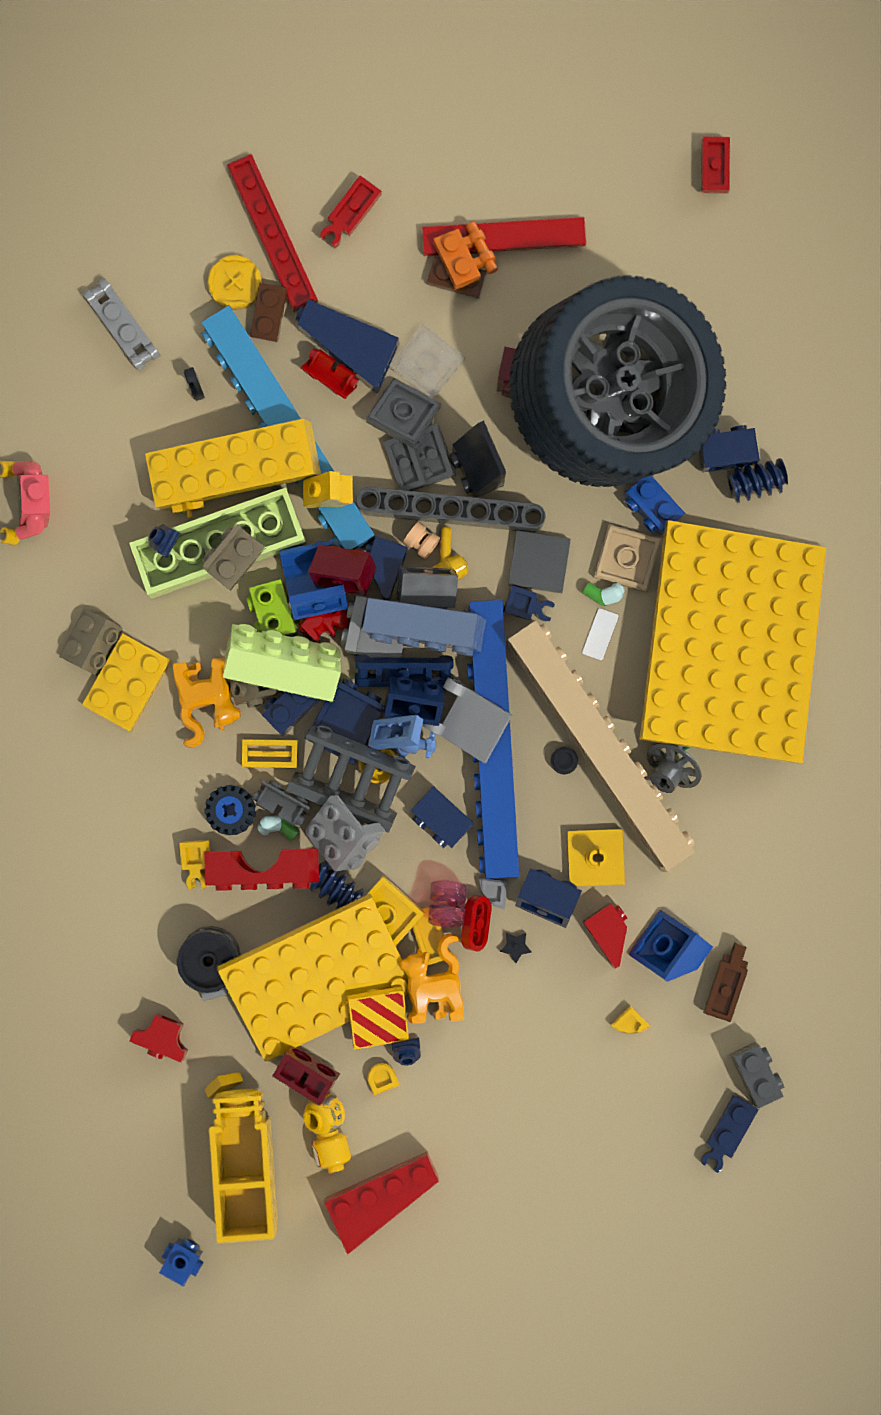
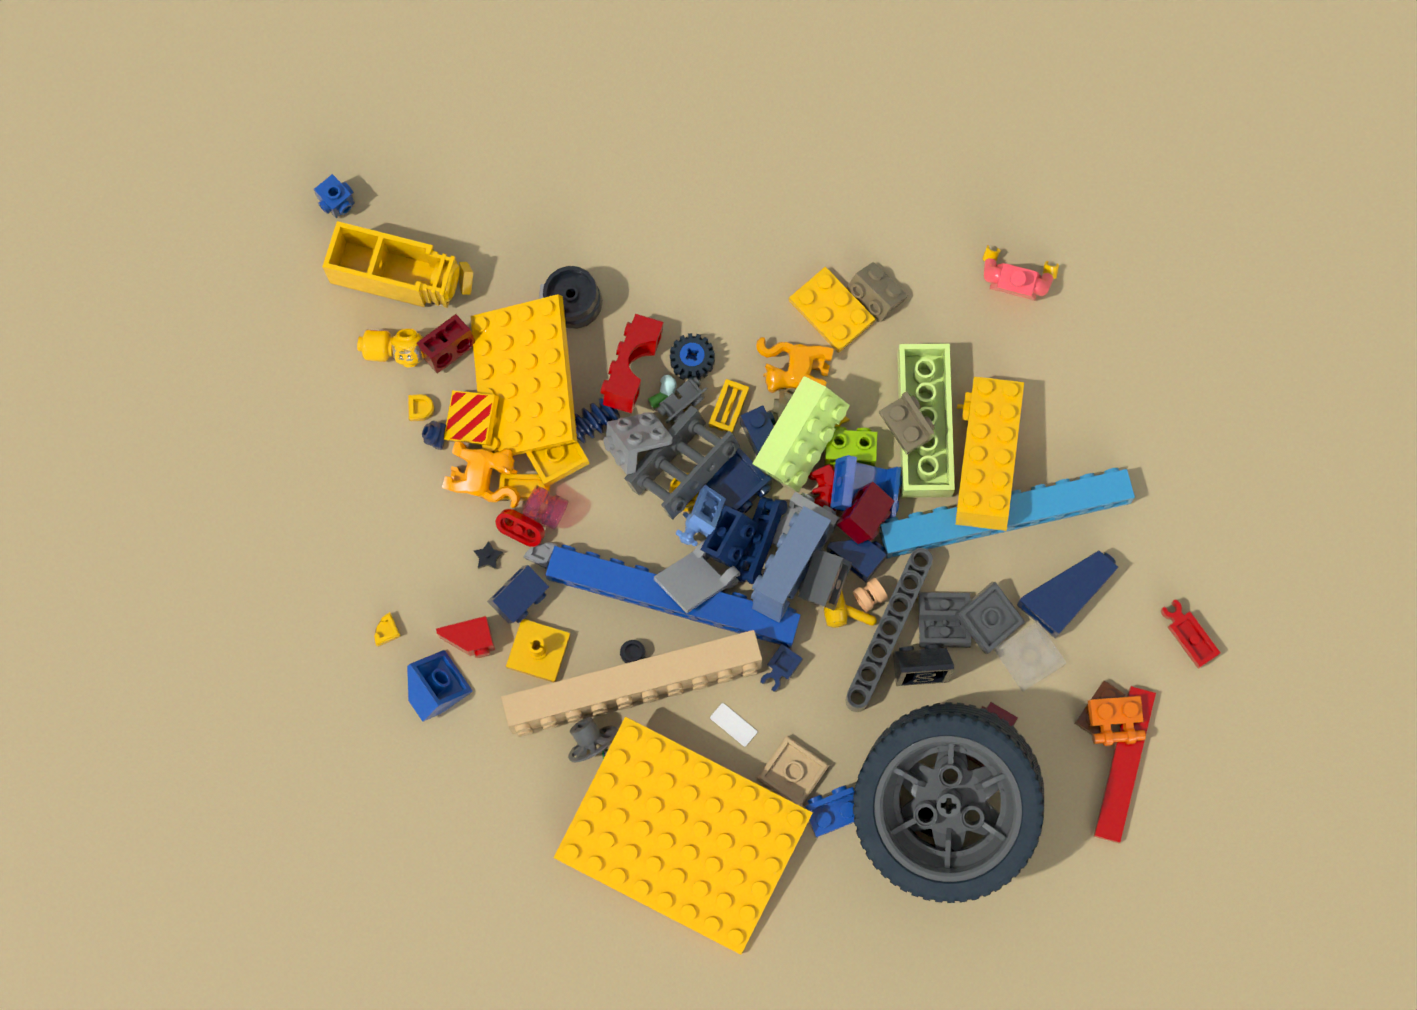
camera: 110 degrees right, 10 degrees down
light grey plate [82,278,161,371] -> none
red brick [129,1013,188,1063] -> none
dark blue plate [148,524,180,558] -> none
yellow plate [179,840,210,889] -> none
black tile [184,367,205,401] -> none
yellow tile [207,255,262,310] -> none
red tile [227,154,318,312] -> none
reddish brown plate [250,283,288,342] -> none
red hinge [301,348,359,399] -> none
yellow brick [303,471,353,508] -> none
red wedge [324,1151,439,1255] -> none
dark blue brick [411,786,474,848] -> none
dark grey tile [508,531,571,594] -> none
arm [582,582,625,606] -> none
dark blue brick [699,425,760,473] -> none
red plate [701,137,730,193] -> none
dark blue plate [701,1094,759,1173] -> none
reddish brown hinge [703,942,748,1023] -> none
dark blue piece [727,458,788,503] -> none
dark grey brick [730,1042,785,1109] -> none

